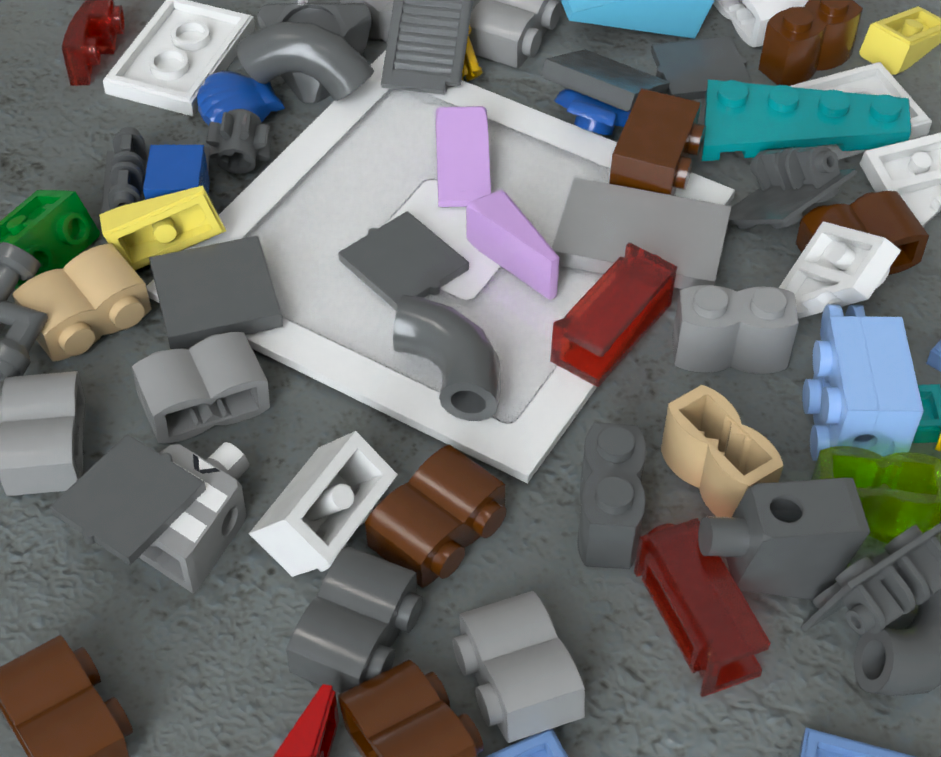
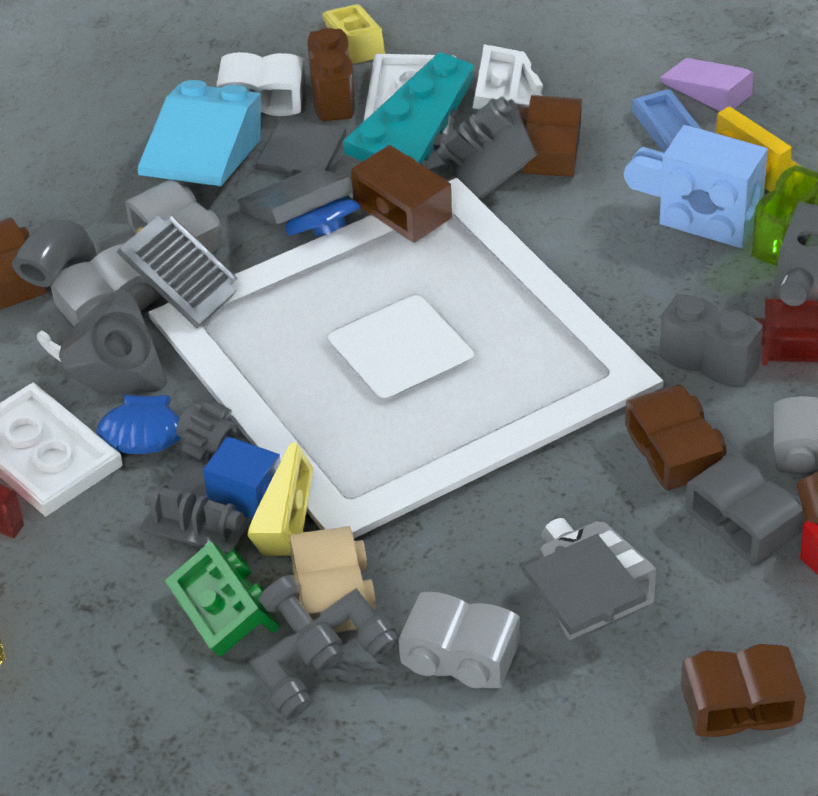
camera: 60 degrees left, 5 degrees down
light grey brick [132,332,270,443] -> none
dark grey tile [149,235,283,349] -> none
dark grey cylinder [237,22,374,101] -> none
white brick [249,431,398,577] -> none
dark grey piece [338,211,469,311] -> none
dark grey cylinder [393,295,501,421] -> none
lavender slope [435,106,491,207] -> none
lavender slope [466,189,560,300] -> none
clear red window [550,242,677,387] -> none
light grey tile [552,177,732,289] -> none
tan brick [661,385,783,517] -> none
light grey brick [672,285,799,374] -> none
white wing [779,221,901,319] -> none

